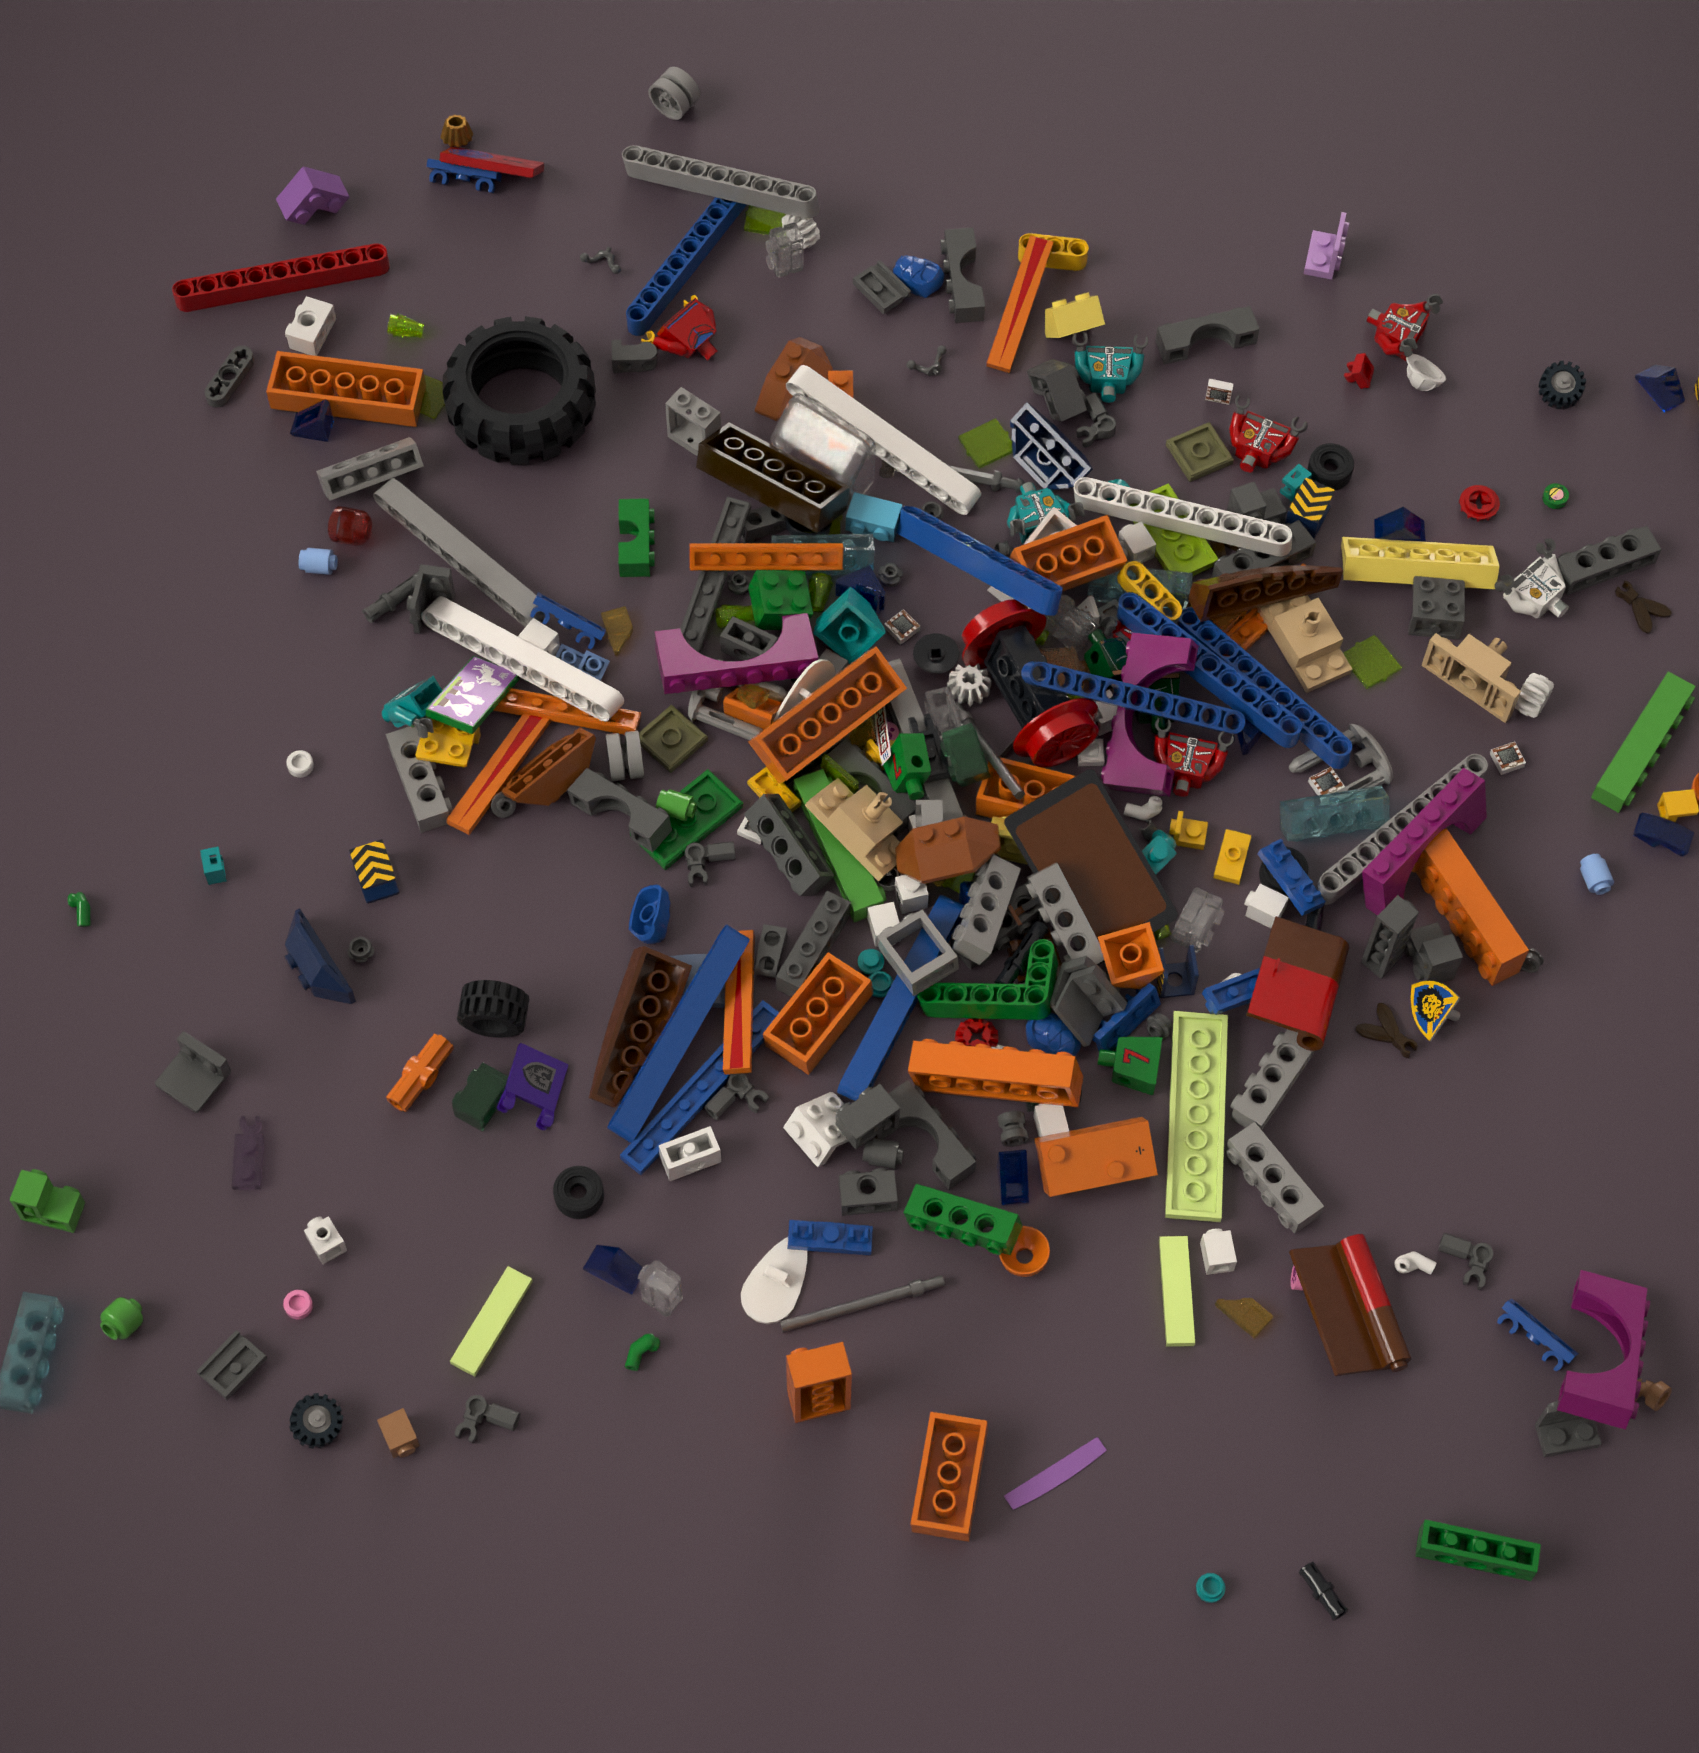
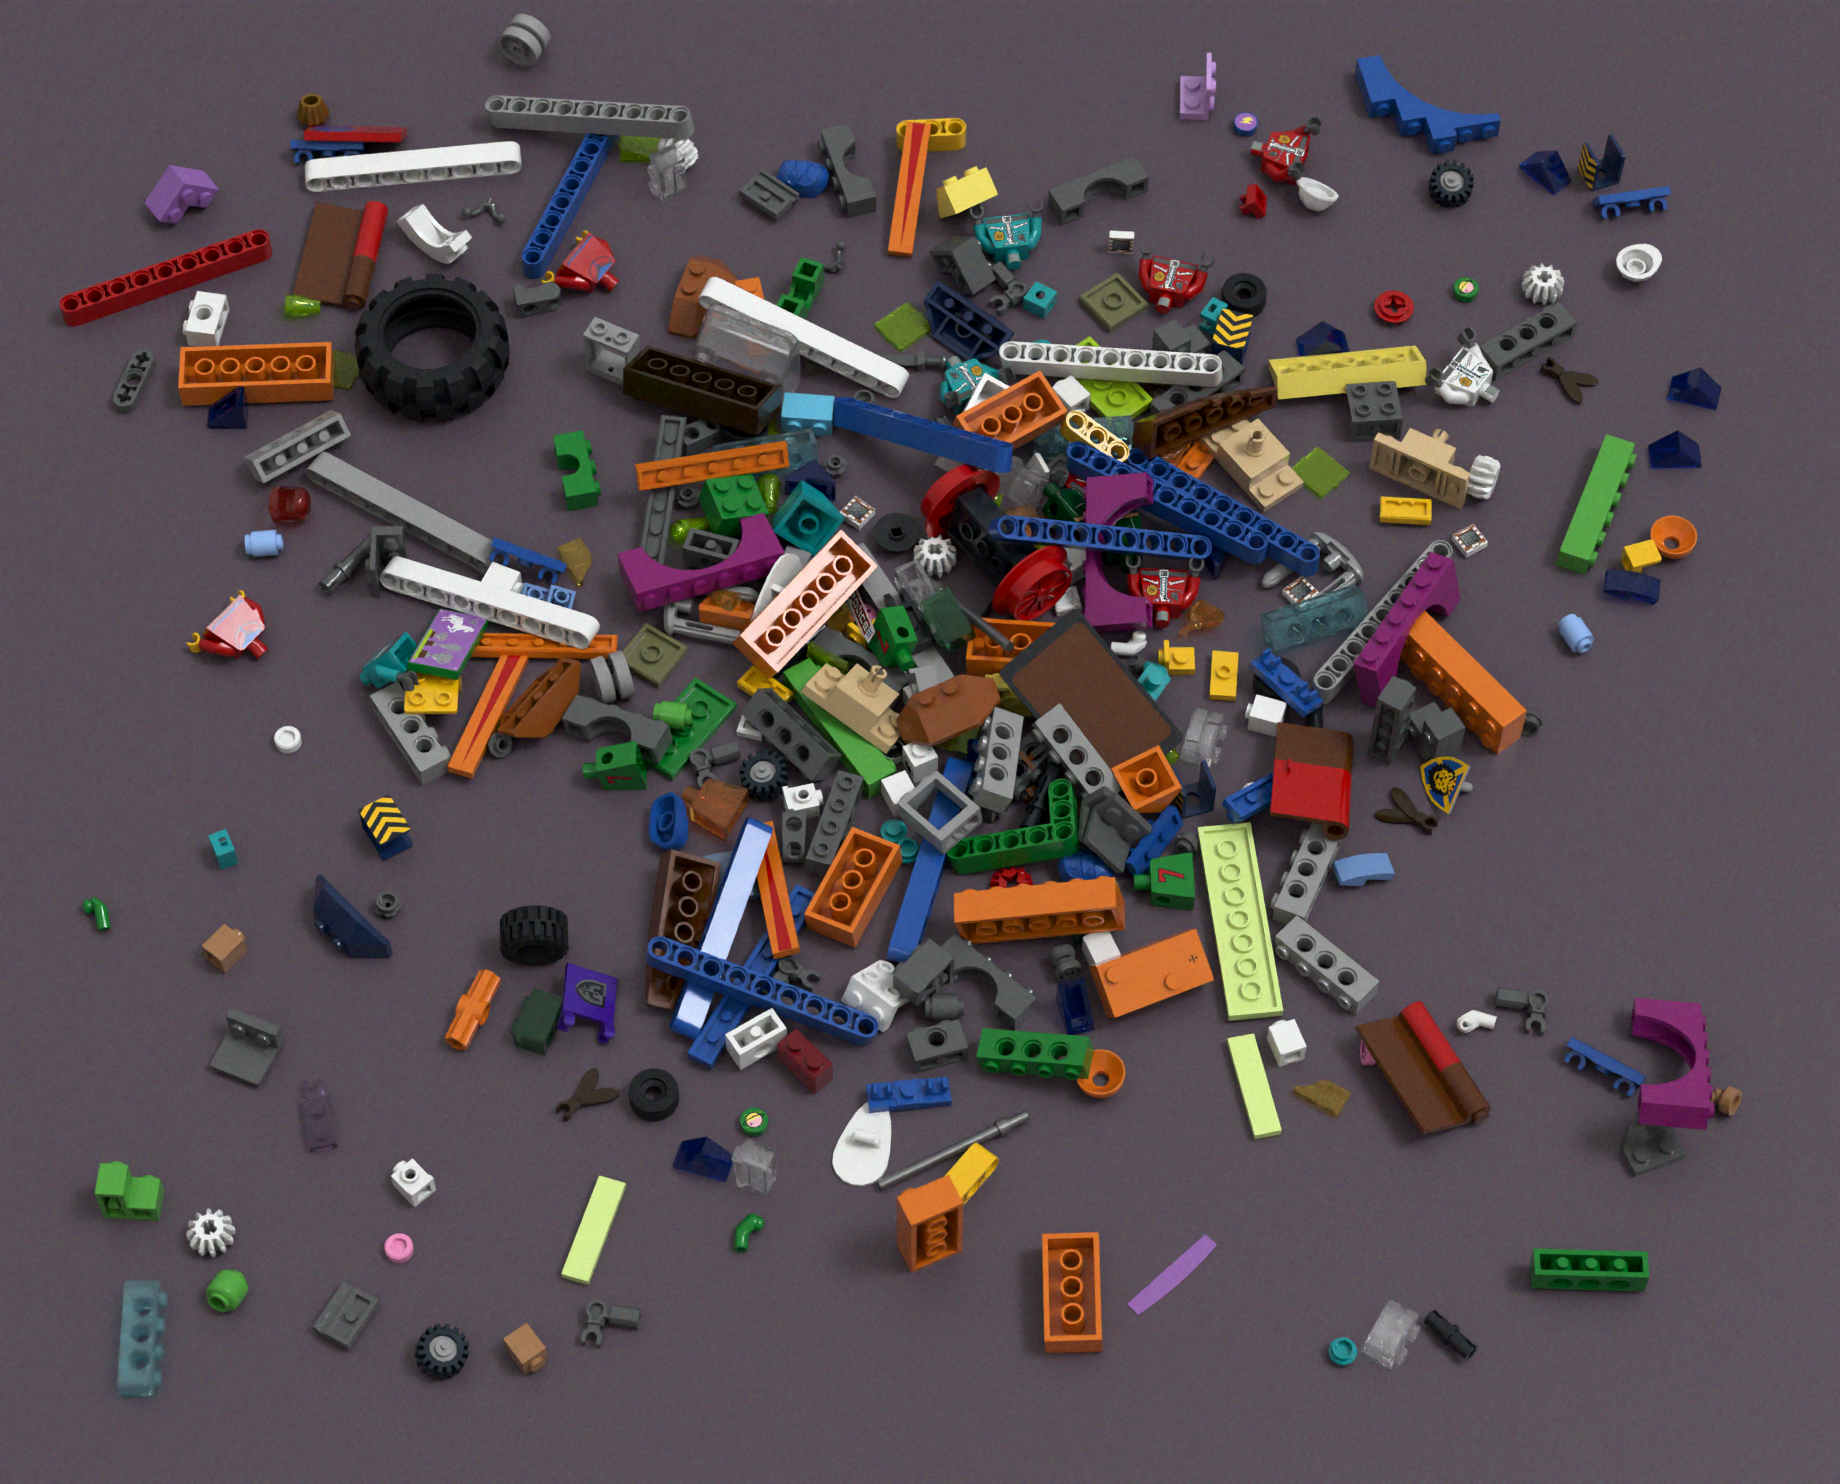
camera: 10 degrees left, 5 degrees down
none -> torso [186,590,269,660]
none -> white gear [186,1208,236,1258]
none -> medium nougat brick [202,924,248,973]
none -> reddish brown door [292,201,389,310]
none -> white beam [304,141,522,192]
none -> white arch [396,204,472,264]
none -> dark brown piece [556,1068,619,1121]
none -> green torso [583,741,647,790]
none -> blue beam [645,936,879,1046]
none -> clear orange torso [681,779,749,842]
none -> black wheel [739,750,789,802]
none -> green tile [740,1107,768,1137]
none -> green arch [776,257,824,320]
none -> dark red brick [777,1029,833,1094]
none -> white brick [782,783,824,820]
none -> yellow beam [945,1142,999,1206]
none -> teal piece [1023,281,1057,319]
none -> clear orange piece [1178,599,1225,637]
none -> tile [1233,112,1258,136]
none -> medium blue slope [1332,853,1395,886]
none -> blue arch [1355,55,1501,154]
none -> clear brick [1361,1300,1421,1371]
none -> yellow plate [1379,496,1432,525]
none -> white gear [1521,263,1564,305]

